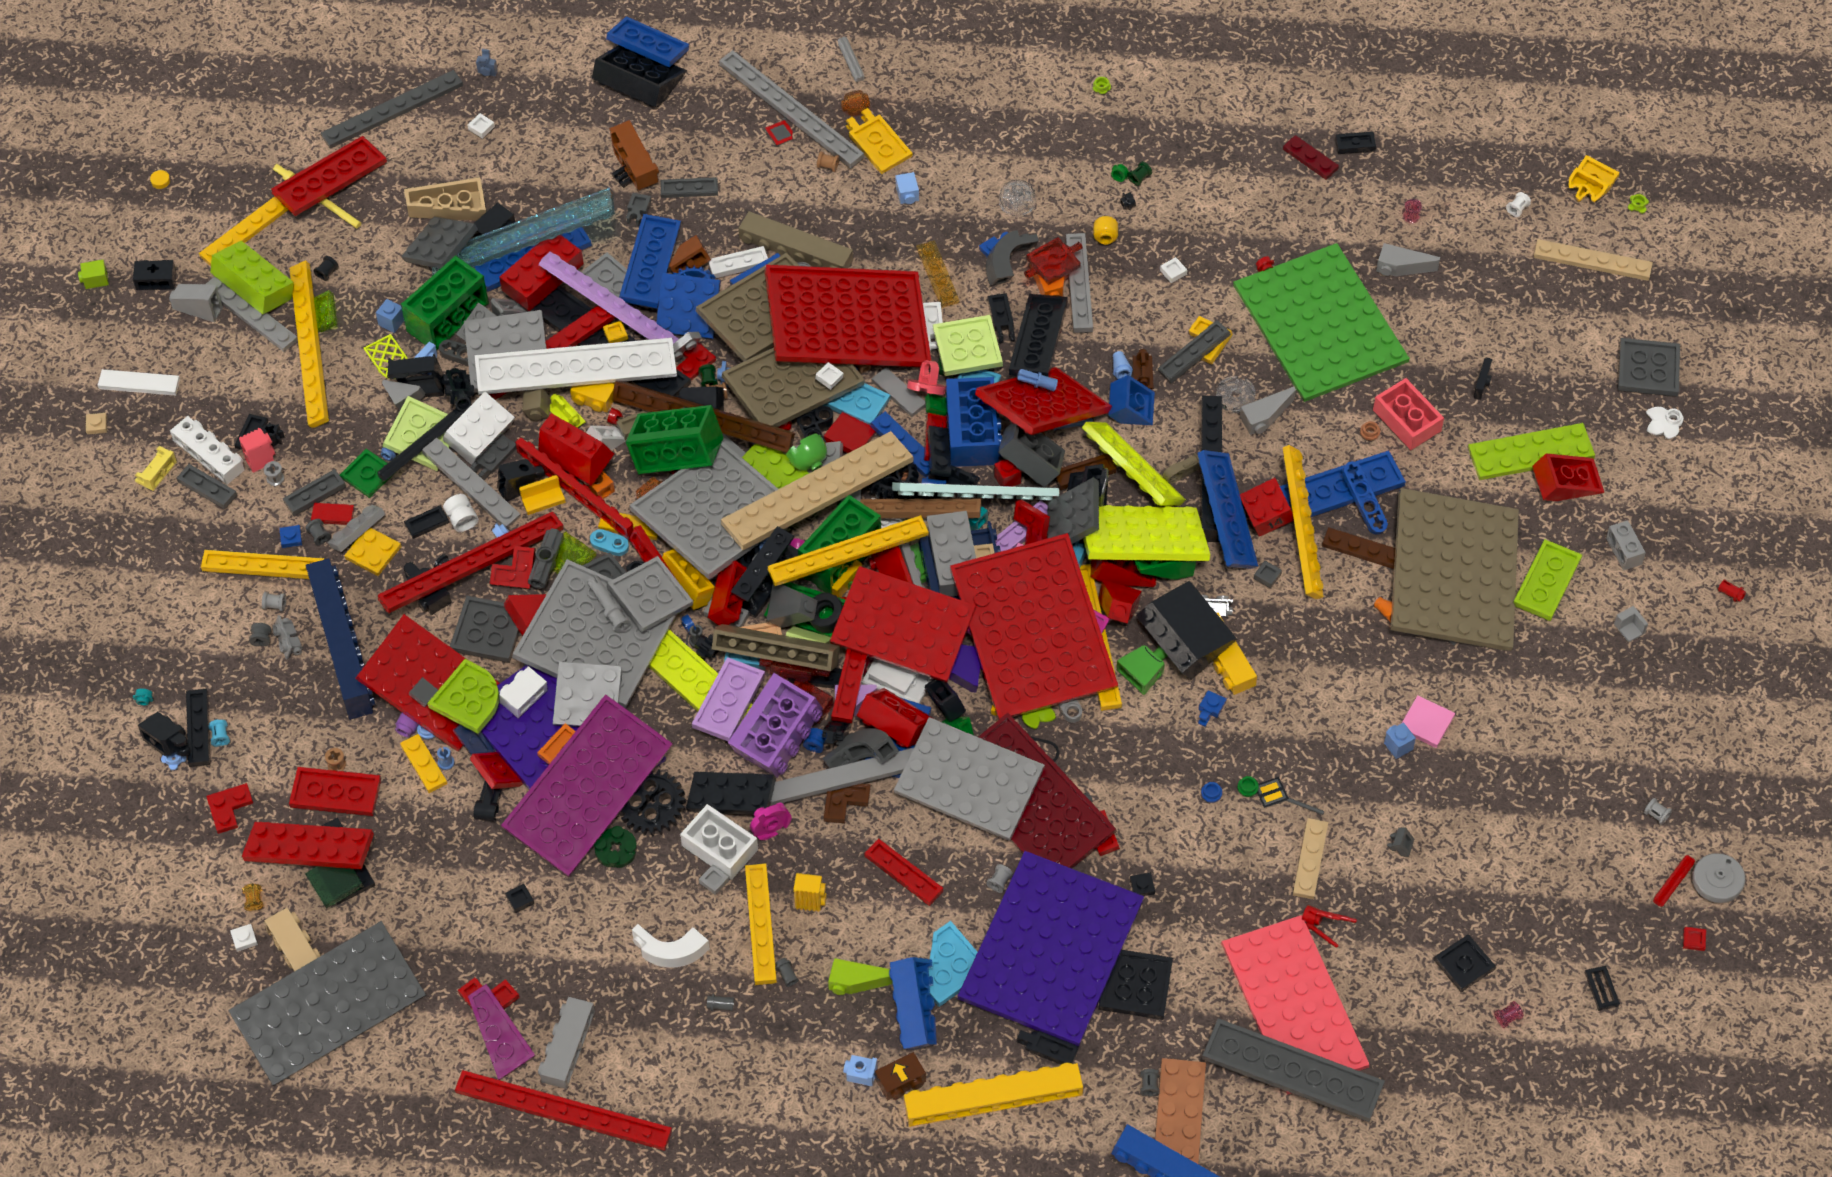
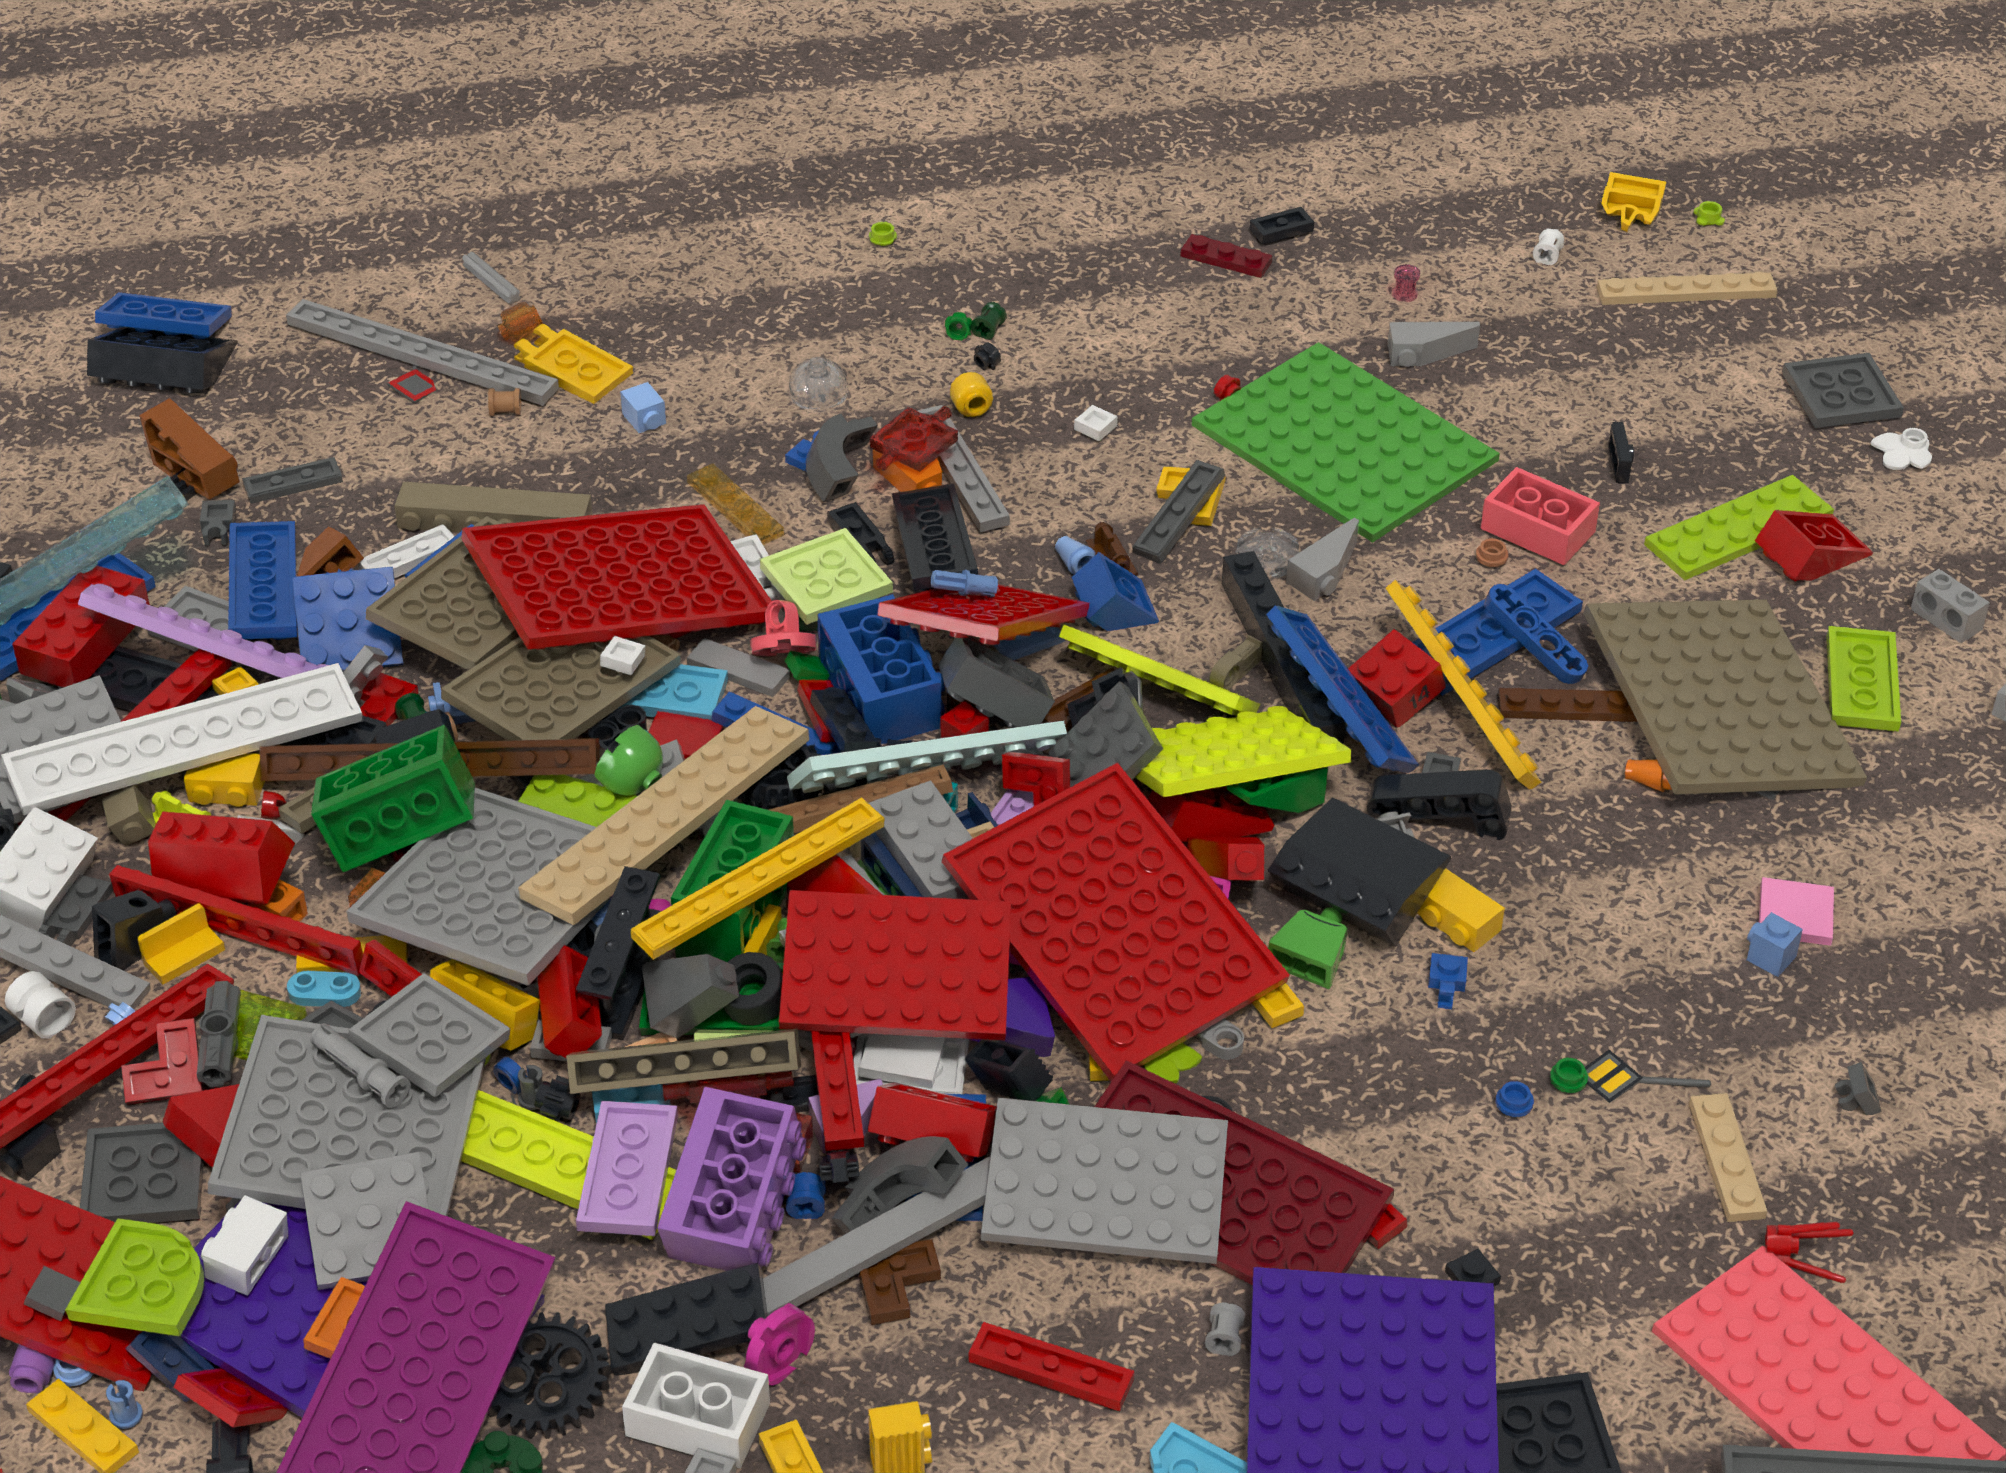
camera: 20 degrees left, 15 degrees down
none -> black beam [1367,769,1512,840]

